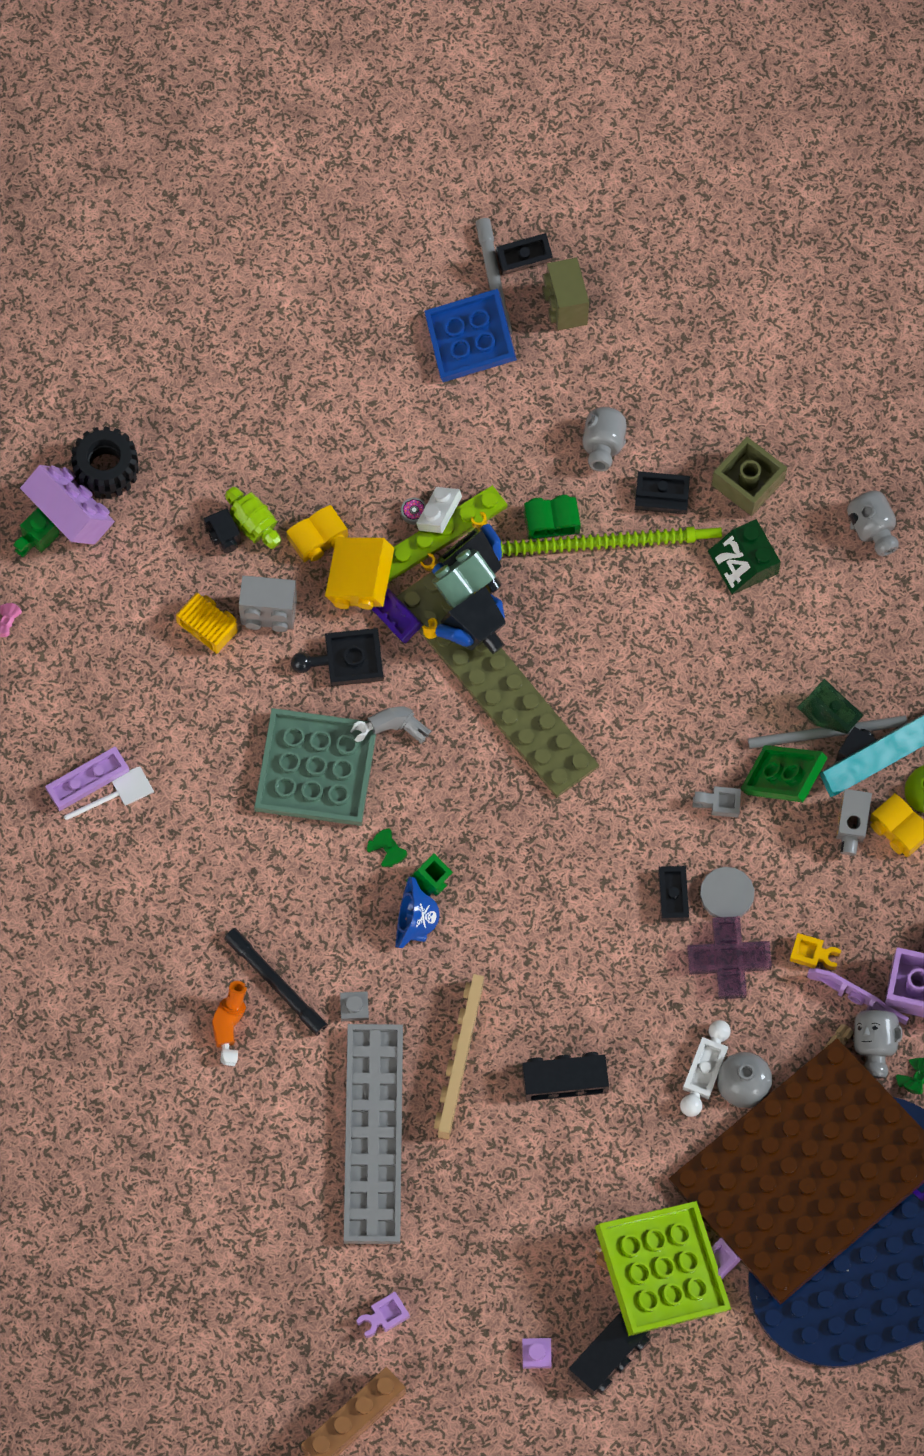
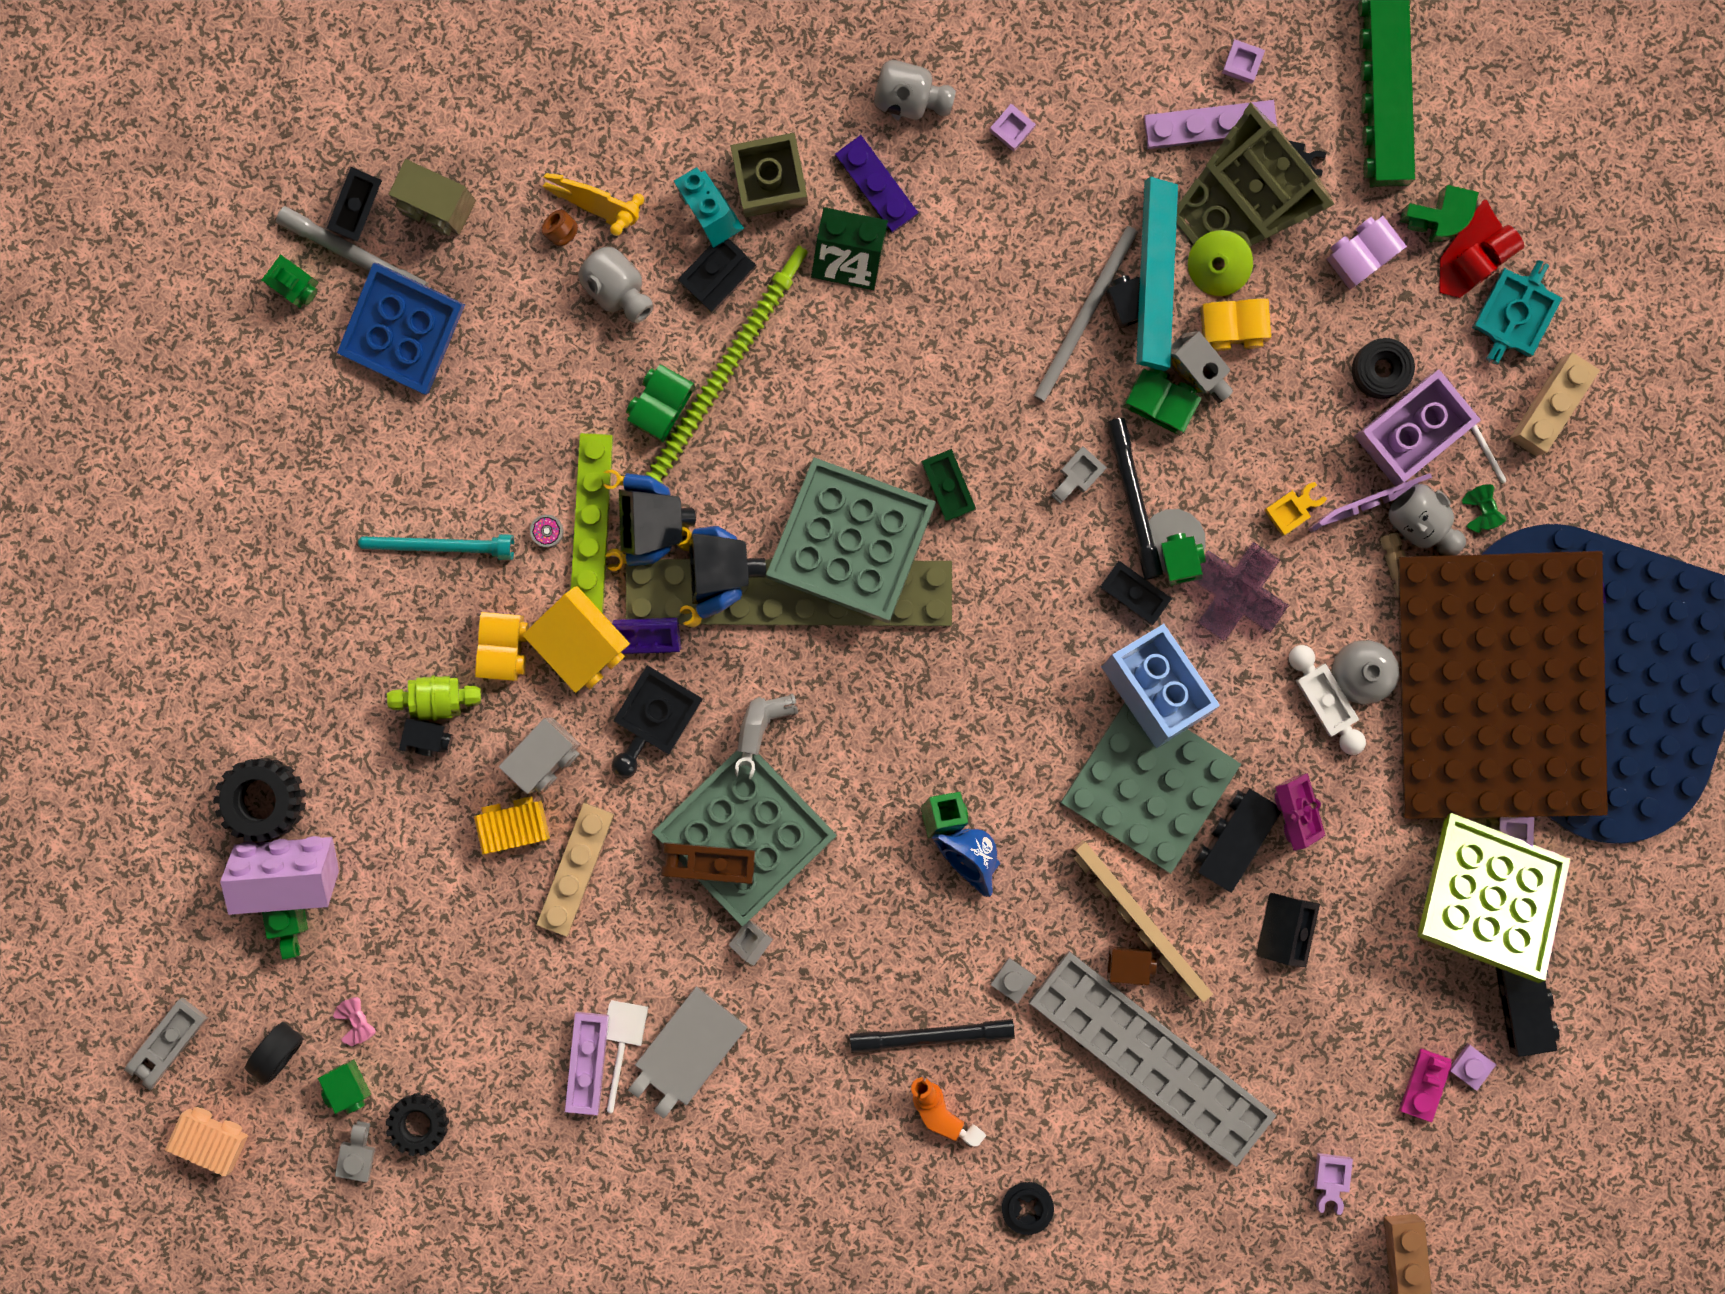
camera: 50 degrees left, 20 degrees up
green piece [367,828,408,867] -> none
white plate [416,487,462,533] -> none
sand green brick [432,549,496,608] -> none
green plate [740,745,828,802] -> none
clear green slope [797,679,863,734] -> none
none -> green brick [261,254,319,308]
none -> teal piece [357,534,514,561]
none -> tan plate [537,802,615,937]
none -> dark orange tile [542,209,578,246]
none -> yellow piece [543,173,645,236]
none -> light grey tile [628,986,748,1118]
none -> reddish brown plate [661,842,756,884]
none -> teal window [674,167,744,248]
none -> light grey plate [729,920,773,966]
none -> sand green plate [766,457,936,623]
none -> dark purple plate [835,135,918,234]
none -> dark green plate [921,449,976,522]
none -> lavender plate [989,104,1036,152]
none -> black gear [1002,1181,1054,1235]
none -> sand green plate [1061,702,1241,874]
none -> light blue brick [1101,624,1220,749]
none -> black piece [1106,418,1163,580]
none -> reddish brown brick [1107,946,1157,985]
none -> green brick [1123,368,1202,436]
none -> green brick [1161,533,1206,586]
none -> black panel [1256,893,1320,968]
none -> magenta plate [1275,773,1326,851]
none -> dark pink plate [1399,1048,1452,1122]

